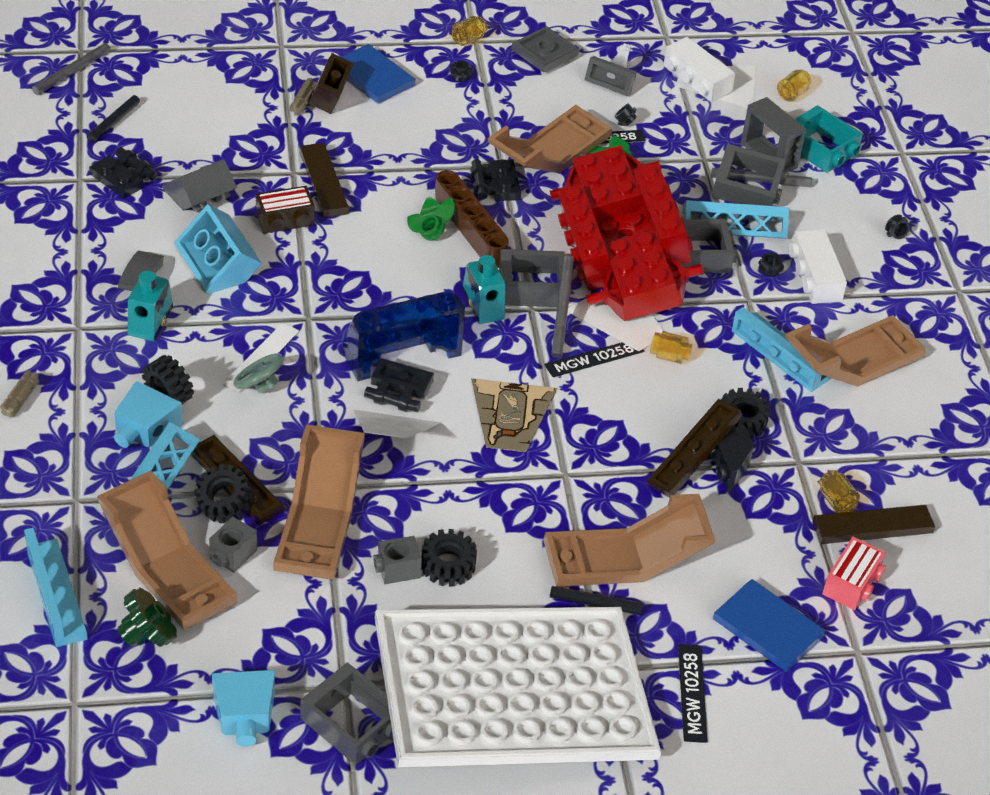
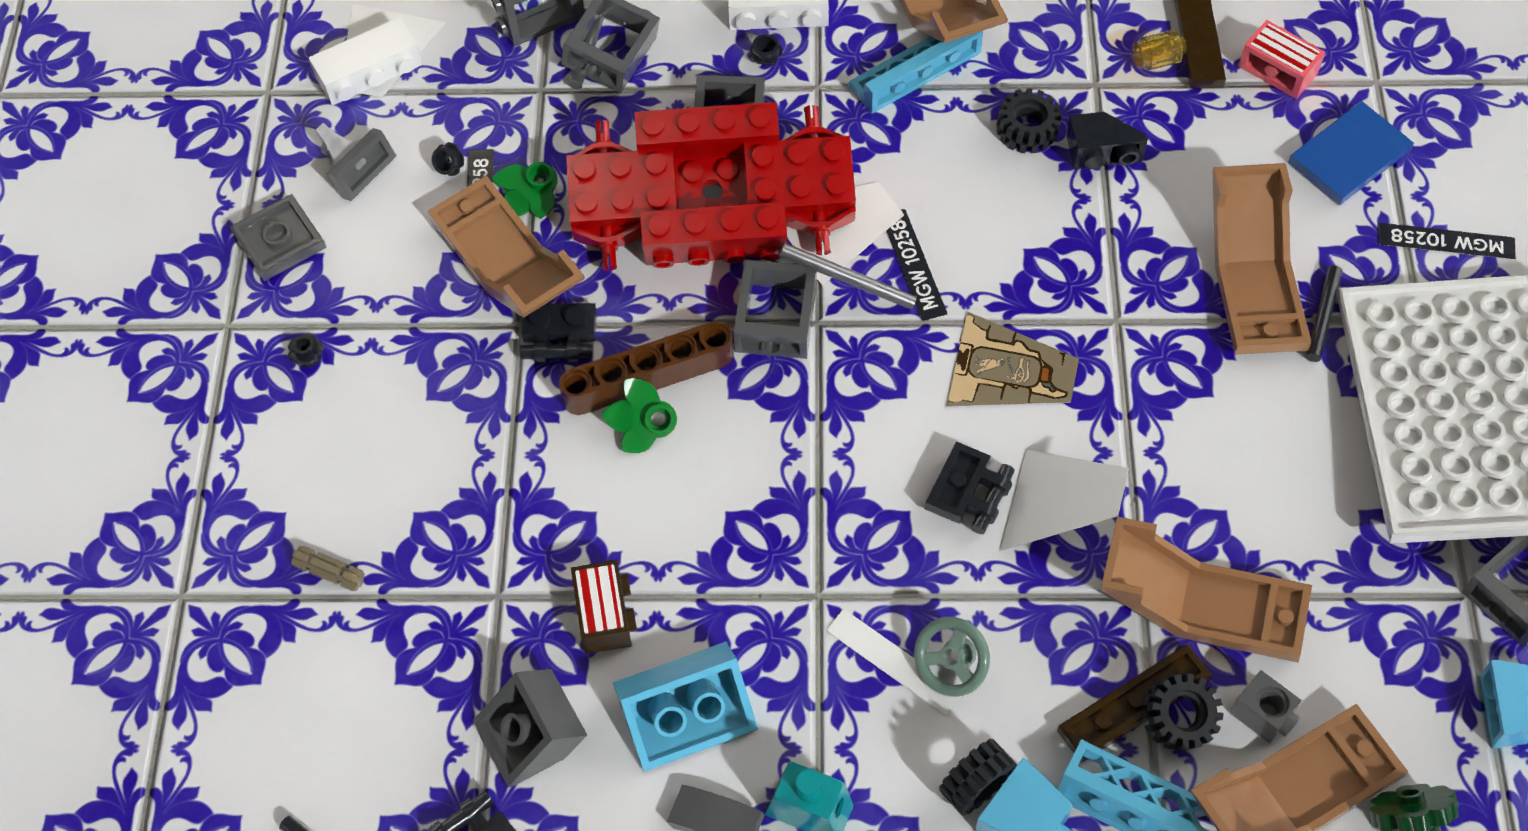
camera: 75 degrees left, 15 degrees up
dark brown tile [300,143,349,218] -> none
dark brown brick [309,53,354,114] -> none
blue tile [342,44,415,104] -> none
clear blue windscreen [342,291,465,382] -> none
dark grey brick [373,536,422,584] -> none
black tyre [421,529,477,587] -> none
clear yellow brick [452,16,487,46] -> none
teal torso [462,255,505,324] -> none
dark brown tile [647,399,743,498] -> none
clear yellow brick [650,331,693,364] -> none
medium azure fence [683,200,789,239] -> none

